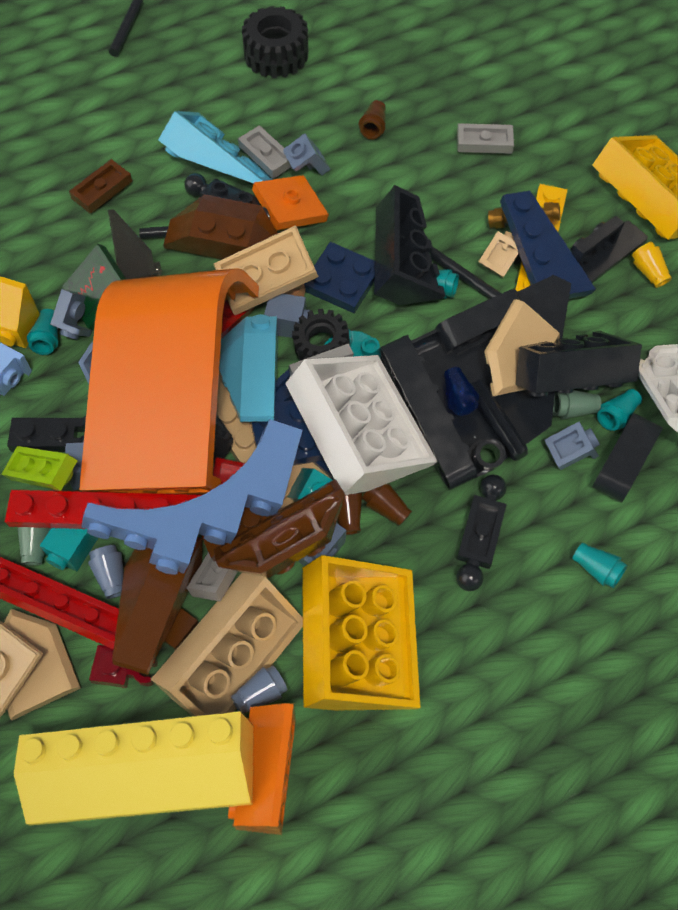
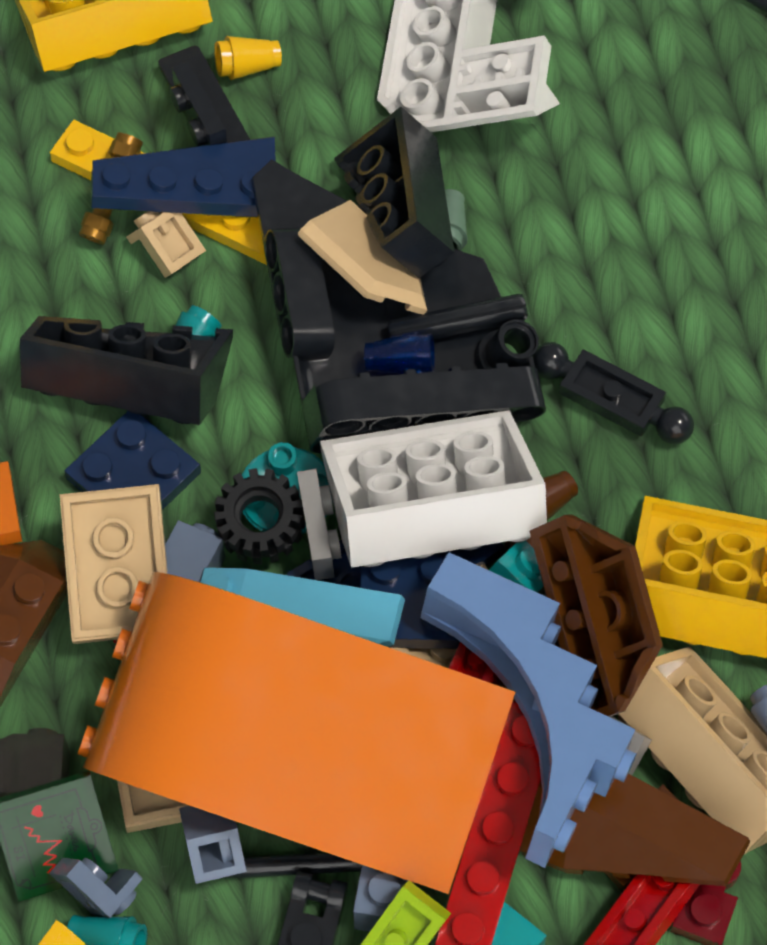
camera: 75 degrees left, 0 degrees up
sand blue cone [88,545,124,599] -> none
black bar [430,247,501,299] -> none
sand blue bracket [544,422,600,470] -> none
teal cone [572,542,628,588] -> none
black beam [592,412,663,503] -> none
teal cone [597,389,642,431] -> none

